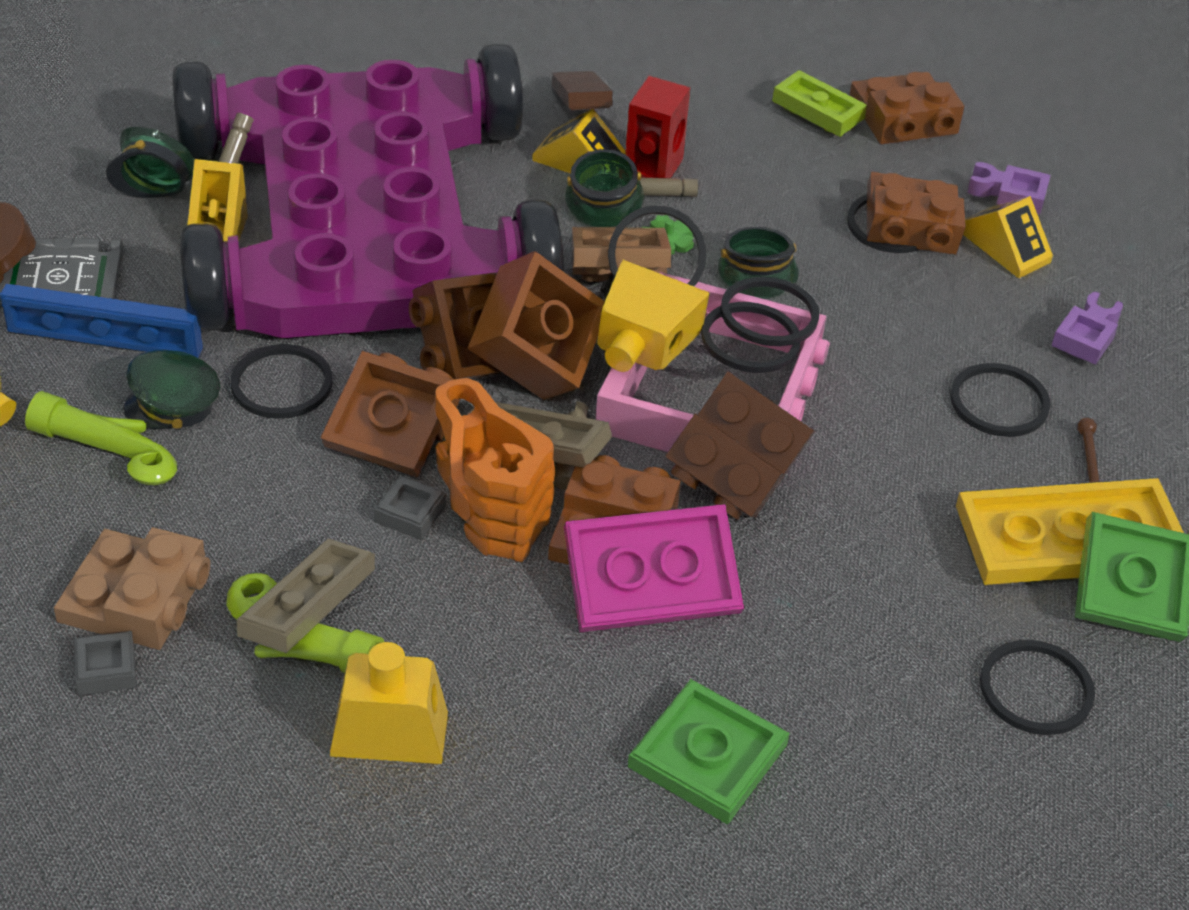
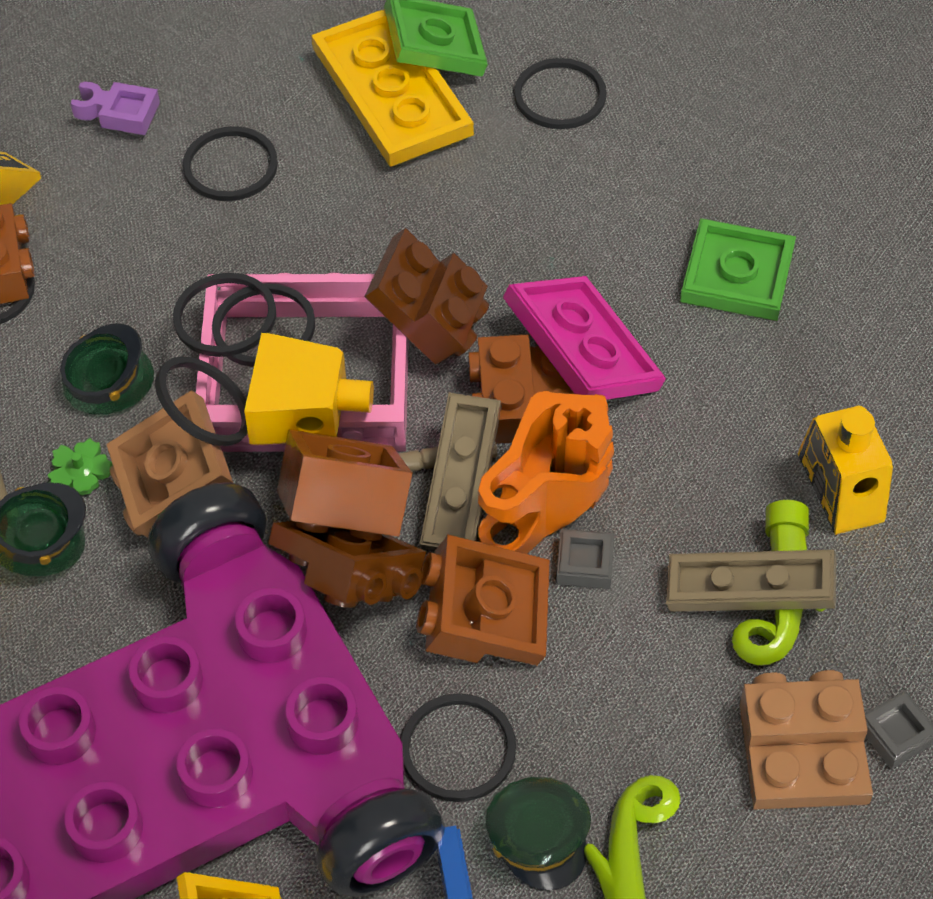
camera: 105 degrees left, 10 degrees up
reddish brown hinge [1077,417,1101,483] -> none

